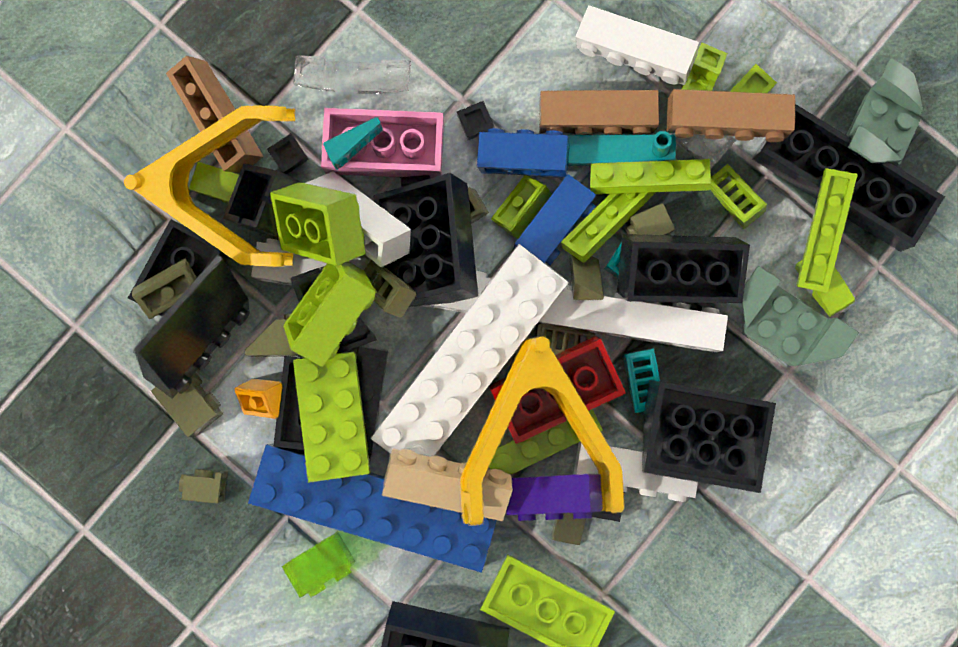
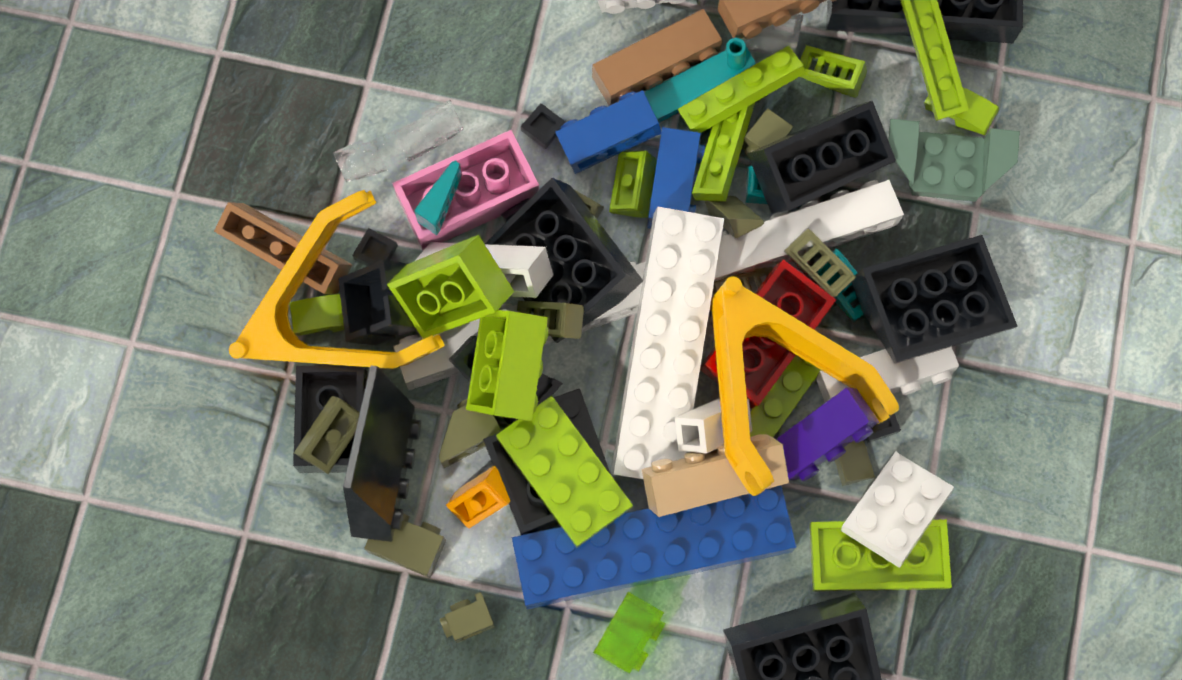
camera: 30 degrees left, 10 degrees down
none -> white brick [675,398,752,453]
none -> olive slope [784,228,856,298]
none -> white plate [841,451,954,568]

